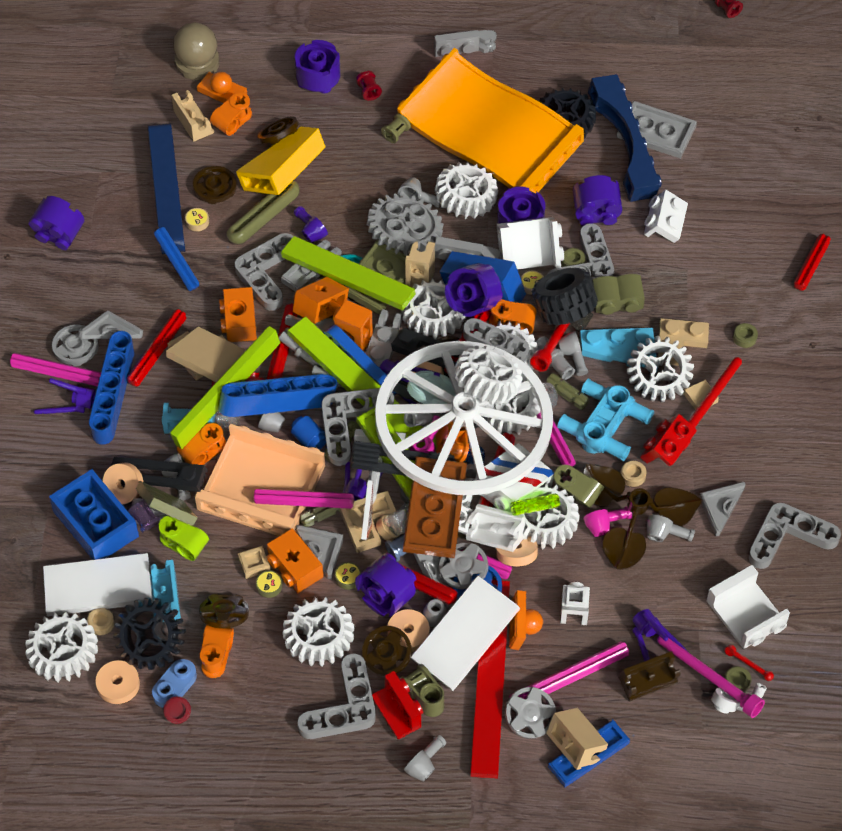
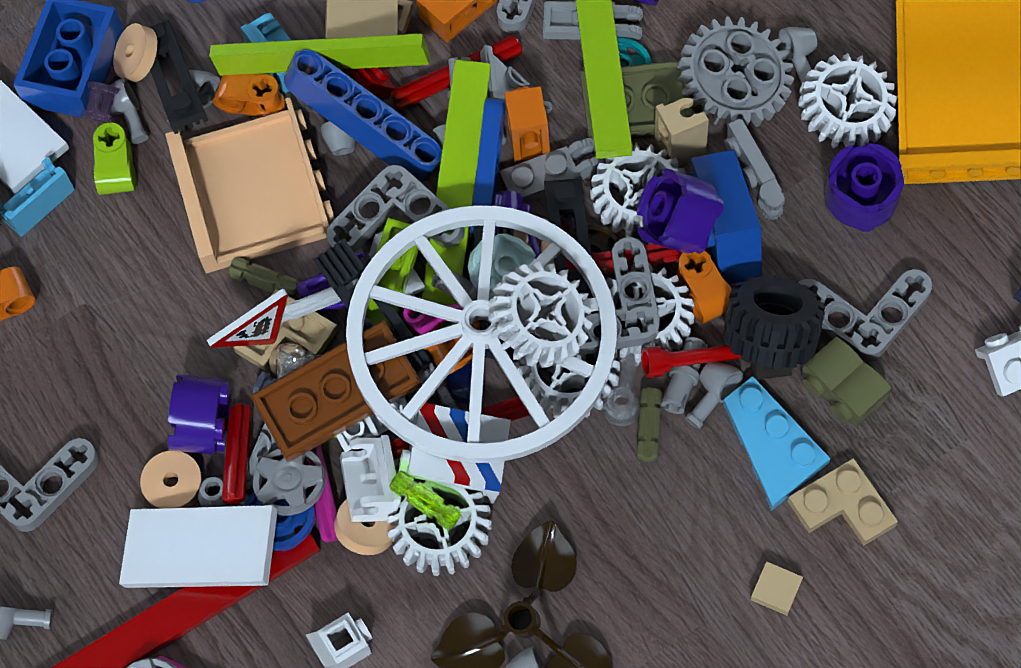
camera: 60 degrees right, 10 degrees up
olive tile [136,481,198,525] -> none
dark brown wheel [199,594,249,628] -> none
tan tile [238,546,271,579] -> none
dark pink axle [254,489,354,509] -> none
tile [256,571,283,598] -> none
orange brick [266,528,323,593] -> none
white gear [282,596,354,667] -> none
blue brick [291,416,326,450] -> none
orange brick [293,277,349,324] -> none
light grey tile [296,525,344,580] -> none
tile [335,562,361,590] -> none
dark brown wheel [362,626,412,676] -> none
red bracket [372,671,423,739] -> none
olive piece [399,664,445,717] -> none
white panel [497,217,564,269] -> none
orange tile [509,590,543,650] -> none
tile [521,271,544,295] -> none
dark pink axle [536,411,576,467] -> none
olive piece [554,465,604,509] -> none
medium azure piece [557,378,654,461] -> none
olive tile [561,248,585,267] -> none
dark purple brick [572,175,622,226] -> none
dark pink bar [583,506,632,537] -> none
tan tile [621,461,646,487] -> none
white gear [627,336,694,402] -> none
red bracket [640,414,697,466] -> none
red piece [683,357,742,451] -> none
olive tile [733,323,758,348] -> none

